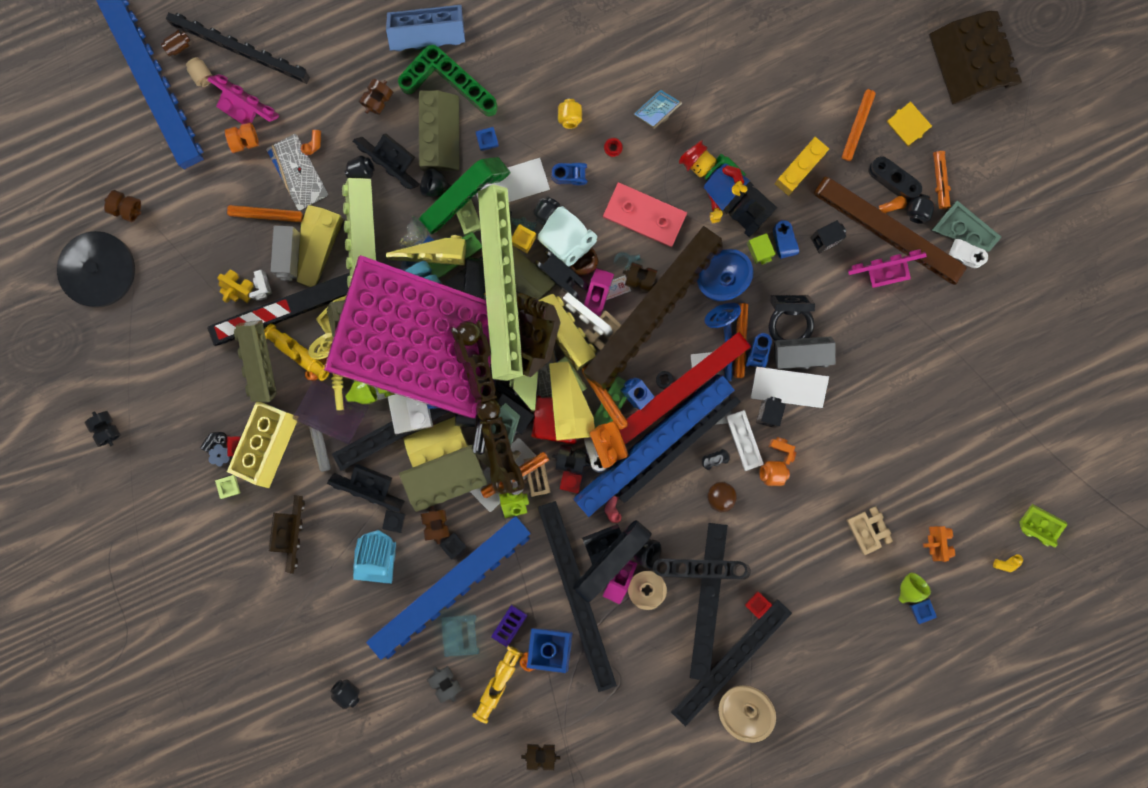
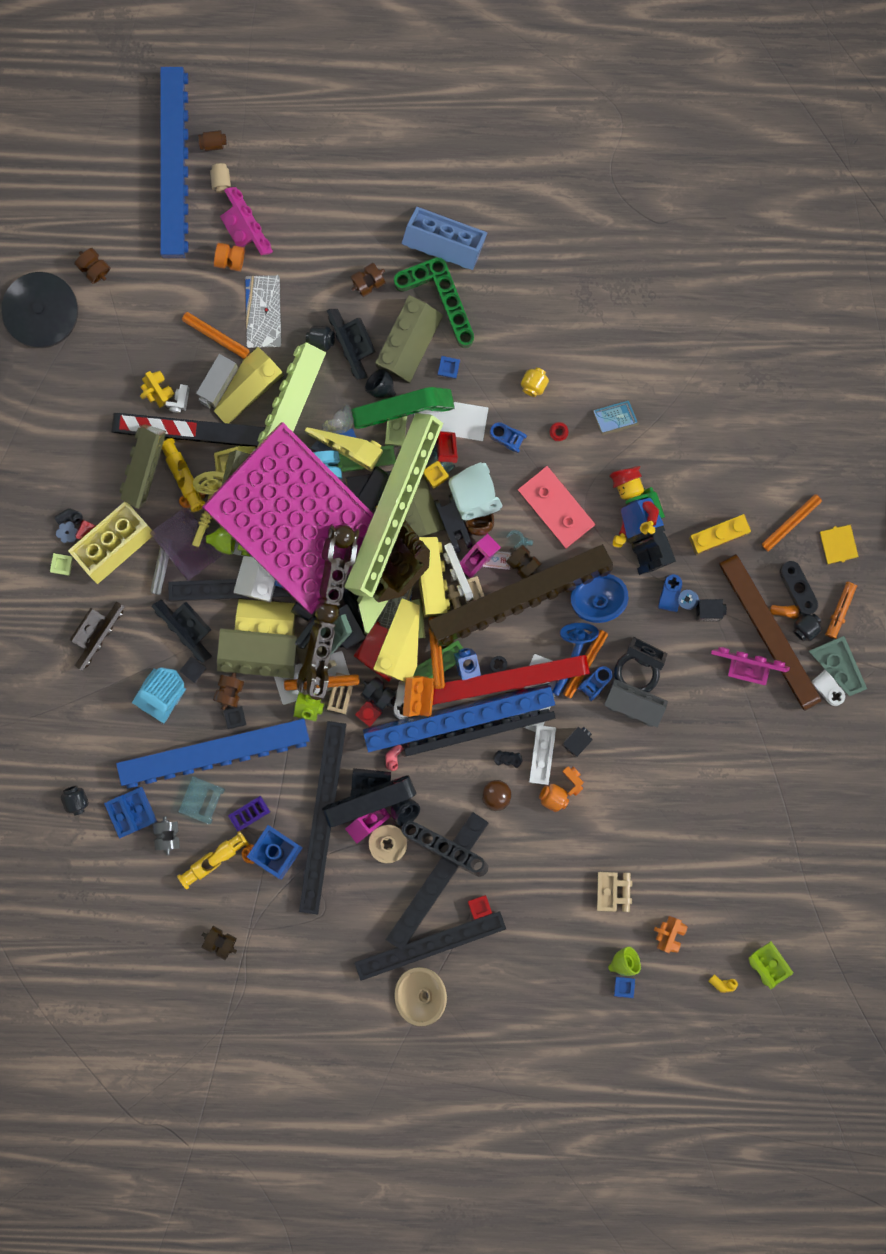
camera: 25 degrees right, 0 degrees up
black plate [166,12,310,84] -> none
orange arm [300,130,321,155] -> none
black head [533,196,560,225] -> none
lime brick [747,233,775,265] -> none
white sticker [751,367,829,408] -> none
none -> blue slope [104,787,157,839]
none -> red tile [436,431,458,463]
none -> medium blue tile [678,590,699,610]

